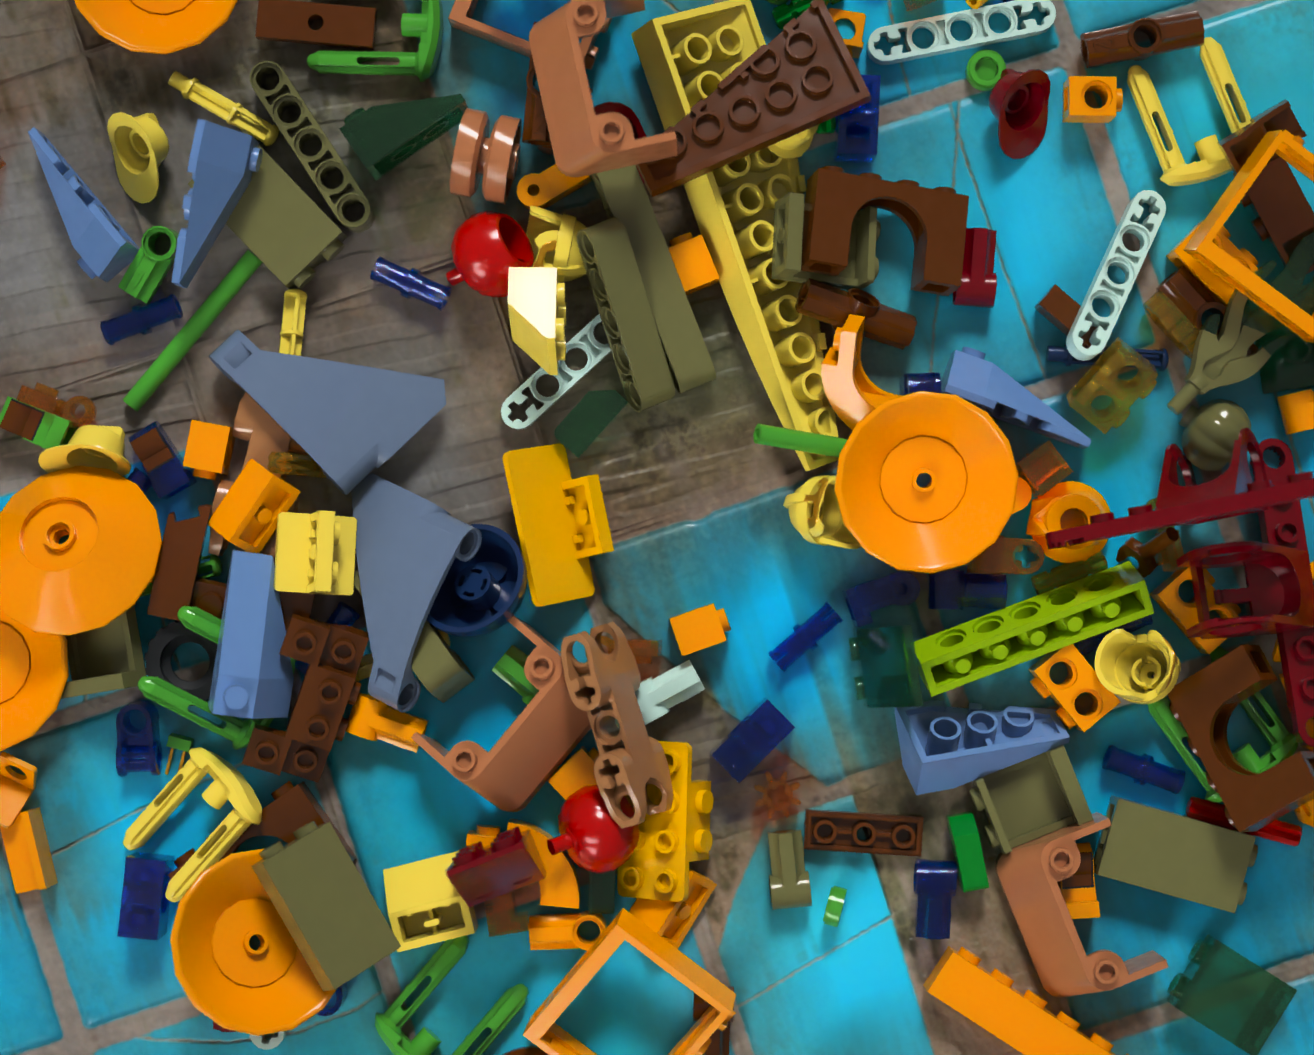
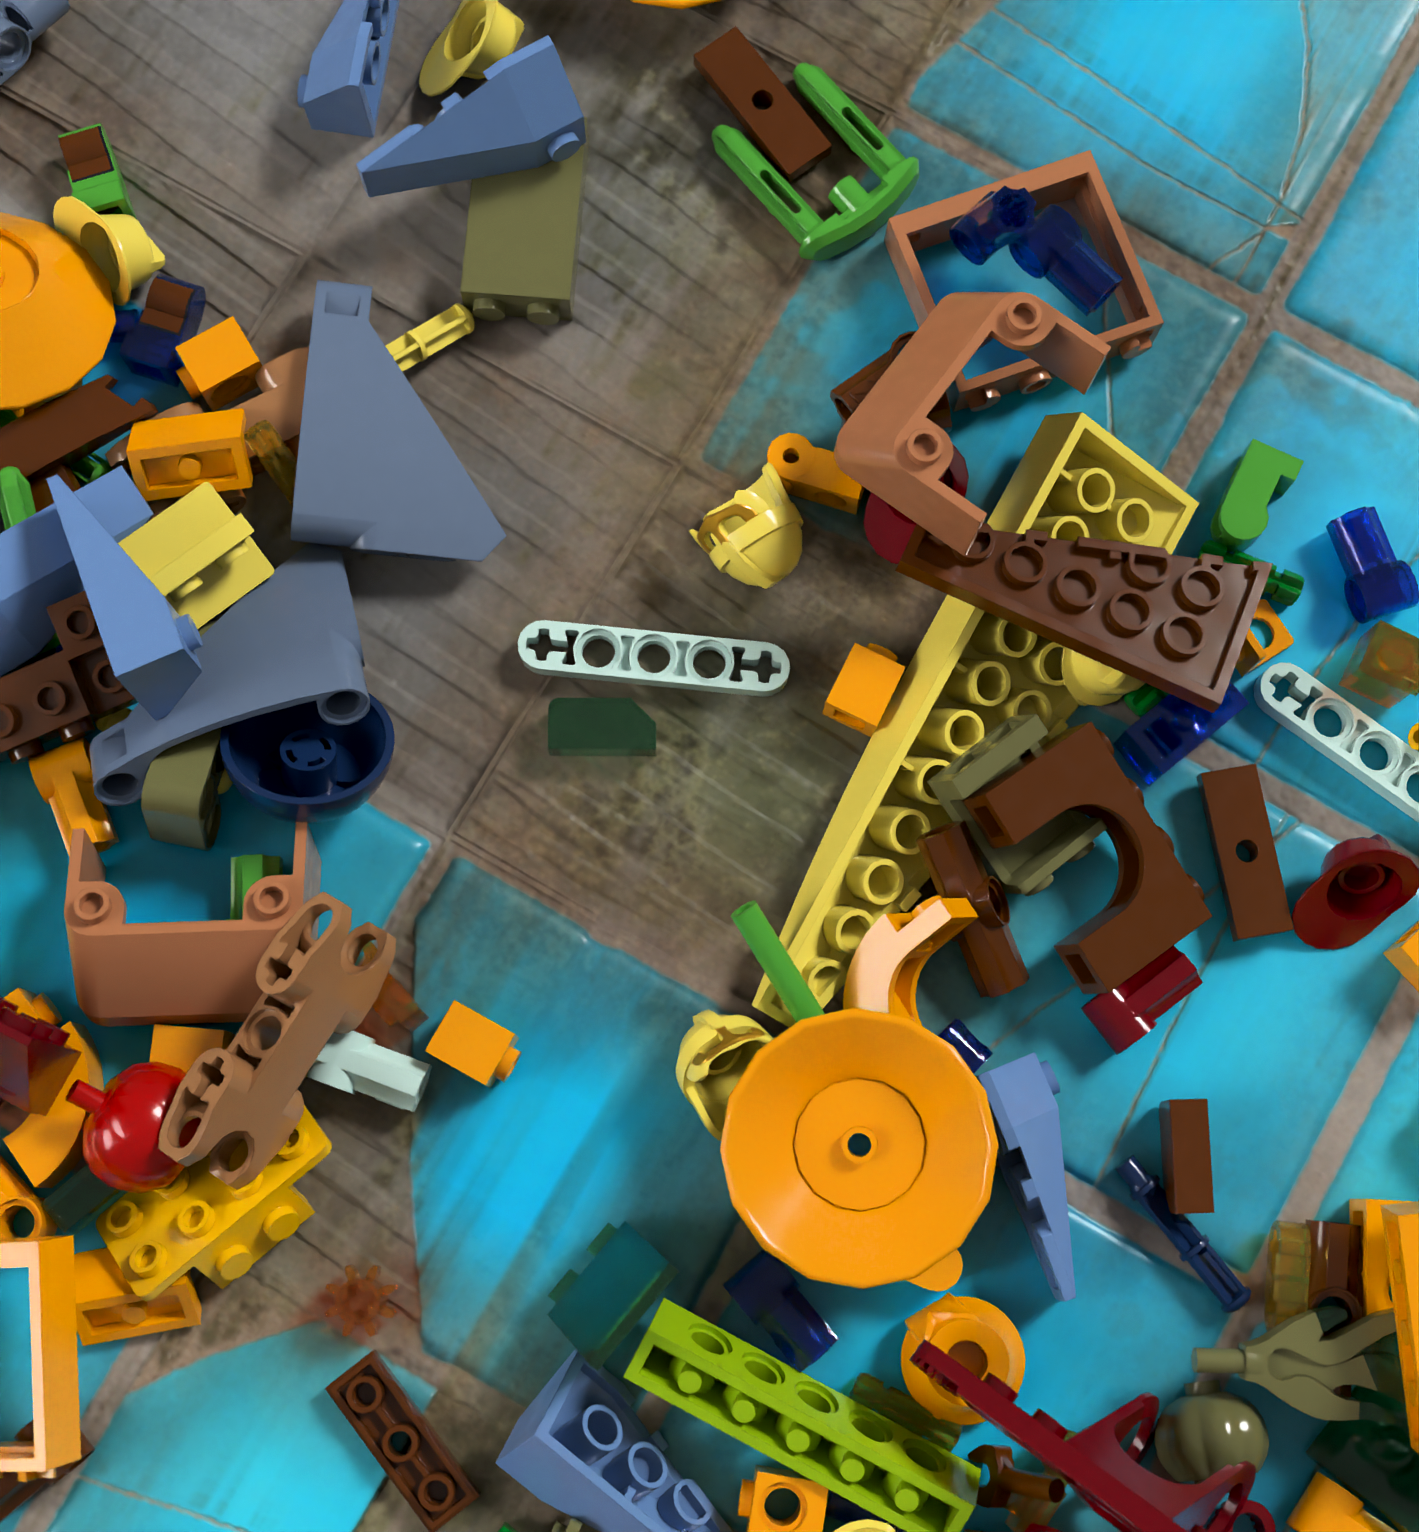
camera: 45 degrees right, 10 degrees down
clear orange plate [16,382,97,427] -> none
clear blue pin [100,294,183,345] -> none
bright green piece [118,226,179,304] -> none
bright green piece [123,250,263,412] -> none
light yellow piece [168,71,279,146] -> none
olive beam [250,61,375,233] -> none
clear green slope [340,94,468,181] -> none
clear blue pin [370,256,452,311] -> none
red piece [446,210,534,297] -> none
nougat wheel [450,108,522,205] -> none
yellow bracket [503,443,614,607] -> none
slope [508,267,567,375] -> none
olive beam [577,217,675,412] -> none
olive beam [591,165,716,394] -> none
clear blue brick [710,697,795,783] -> none
olive piece [767,829,812,910] -> none
clear blue pin [768,602,843,672] -> none
bright green tile [823,886,847,927] -> none
clear blue leg [842,571,920,628] -> none
bright green tile [965,49,1006,91] -> none
clear orange piece [967,535,1045,575] -> none
clear orange brick [1016,440,1073,497] -> none
light aqua beam [1066,190,1166,361] -> none
clear yellow brick [1066,337,1158,434] -> none
none -> medium blue wedge [46,474,203,721]
none -> reddish brown tile [1196,764,1294,942]

